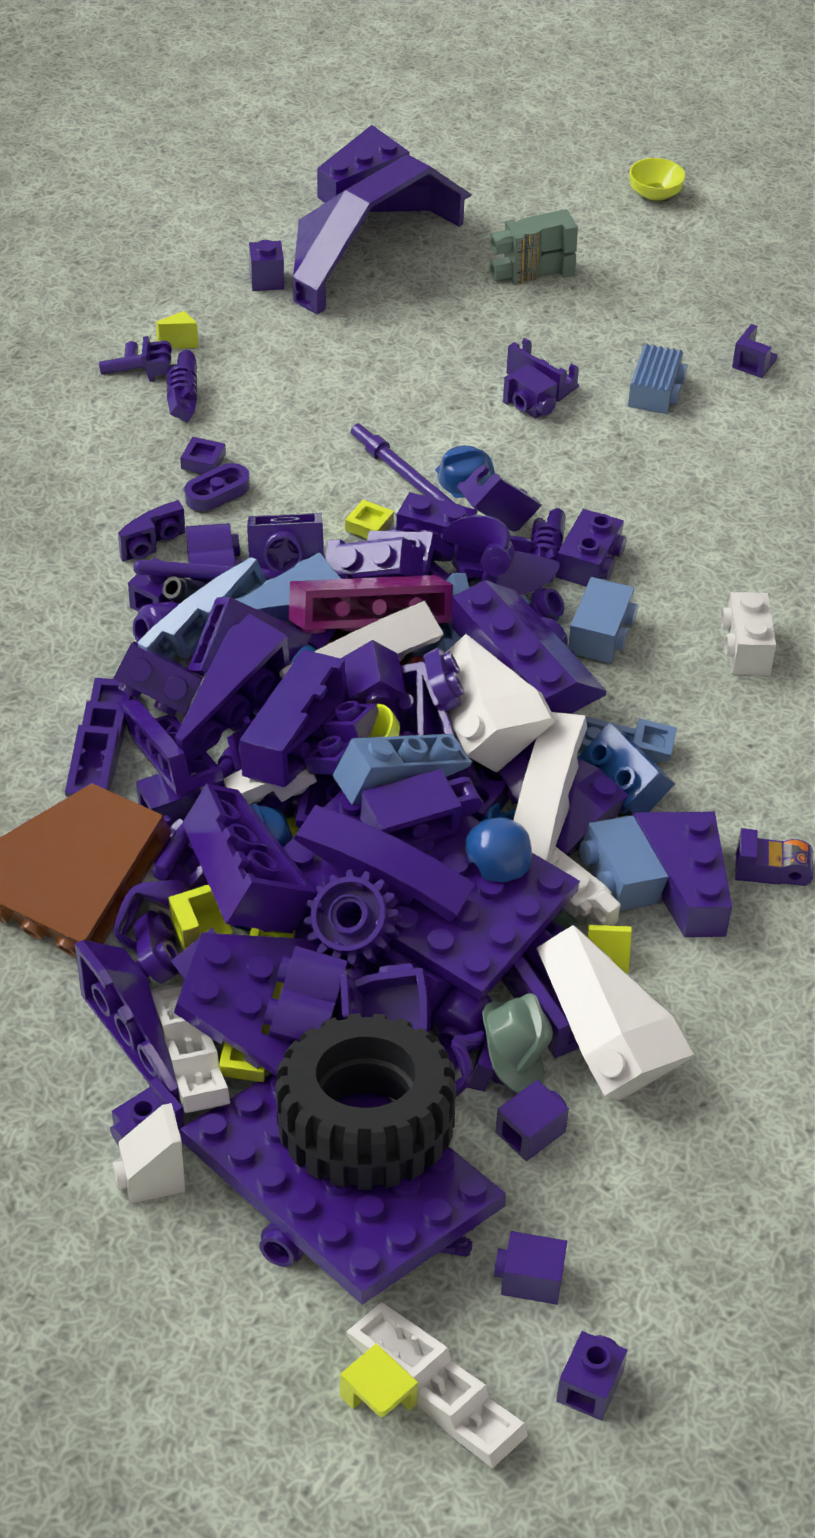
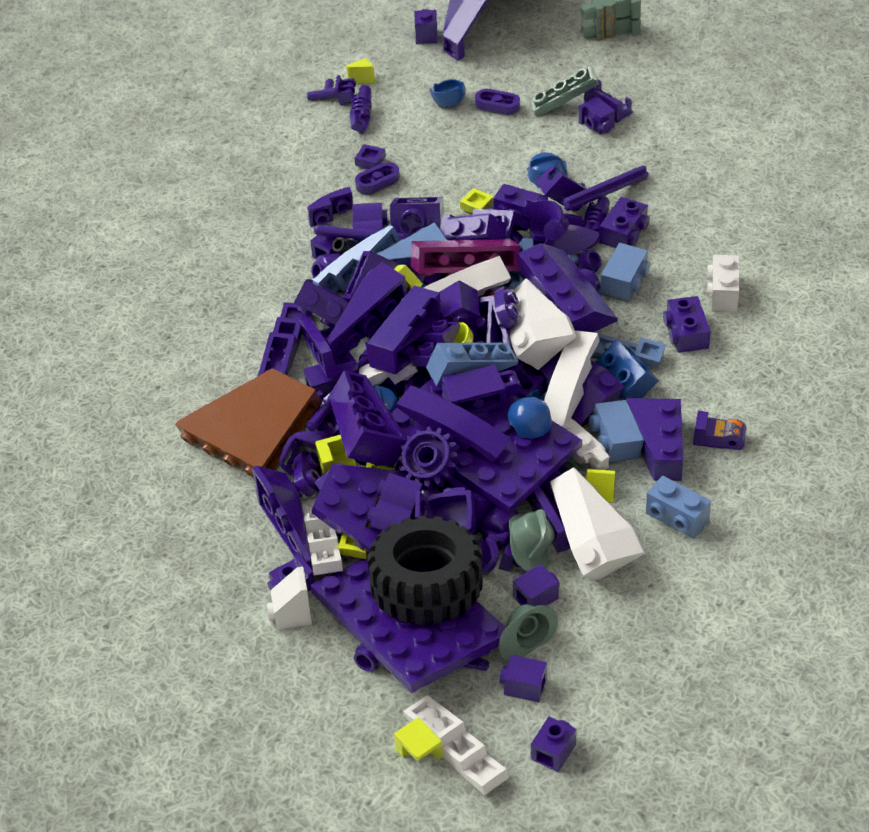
camera: 10 degrees right, 0 degrees up
dark purple bar [351,423,456,504] -> none
medium blue brick [628,343,688,414] -> none
dark purple panel [732,324,778,378] -> none
none -> neon yellow plate [394,265,423,291]
none -> blue hair [429,79,466,108]
none -> dark purple plate [475,89,520,114]
none -> sand green piece [498,605,558,663]
none -> sand green tile [530,65,599,116]
none -> dark purple axle [562,166,649,211]
none -> medium blue brick [646,475,711,538]
none -> dark purple brick [663,296,711,353]

